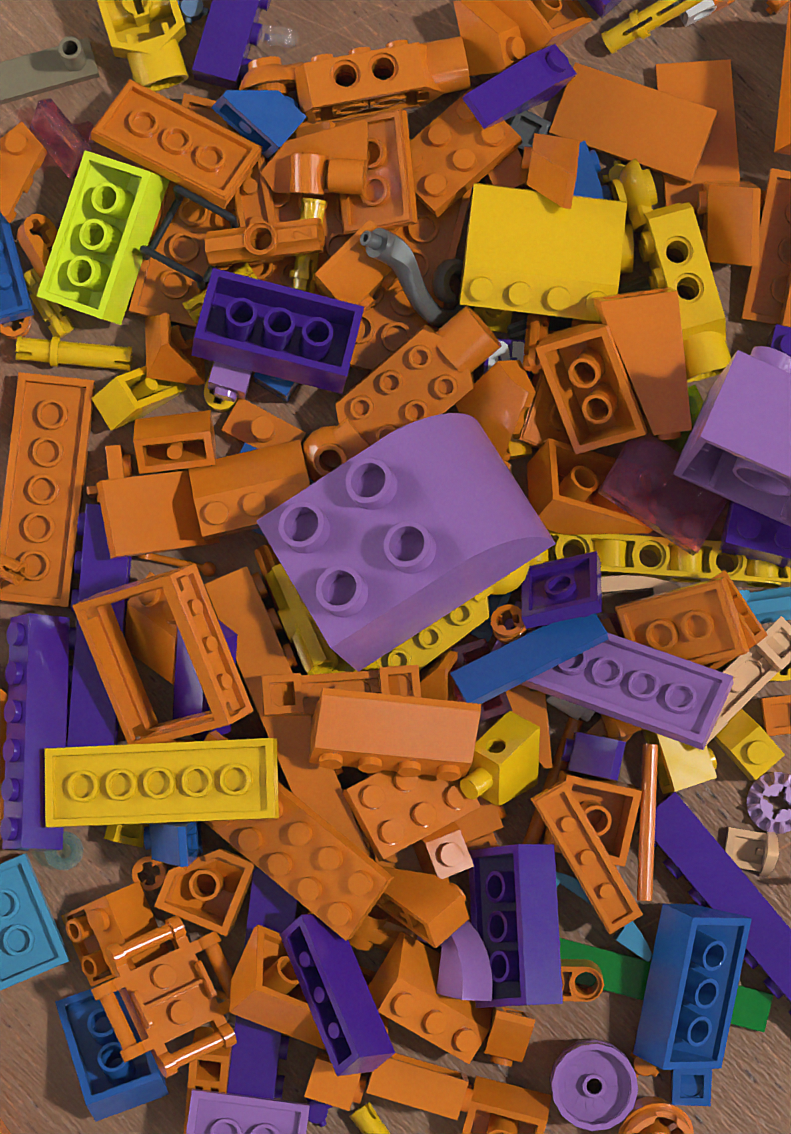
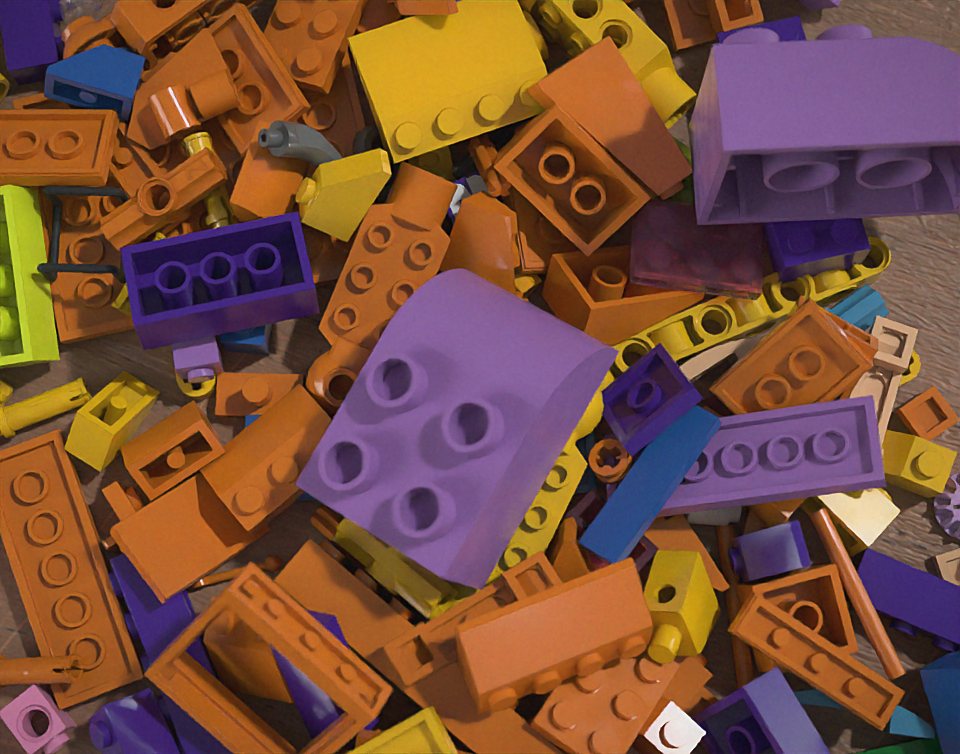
camera: 25 degrees left, 5 degrees down
orange slope [145,313,205,386] -> none
none -> yellow slope [296,148,391,242]

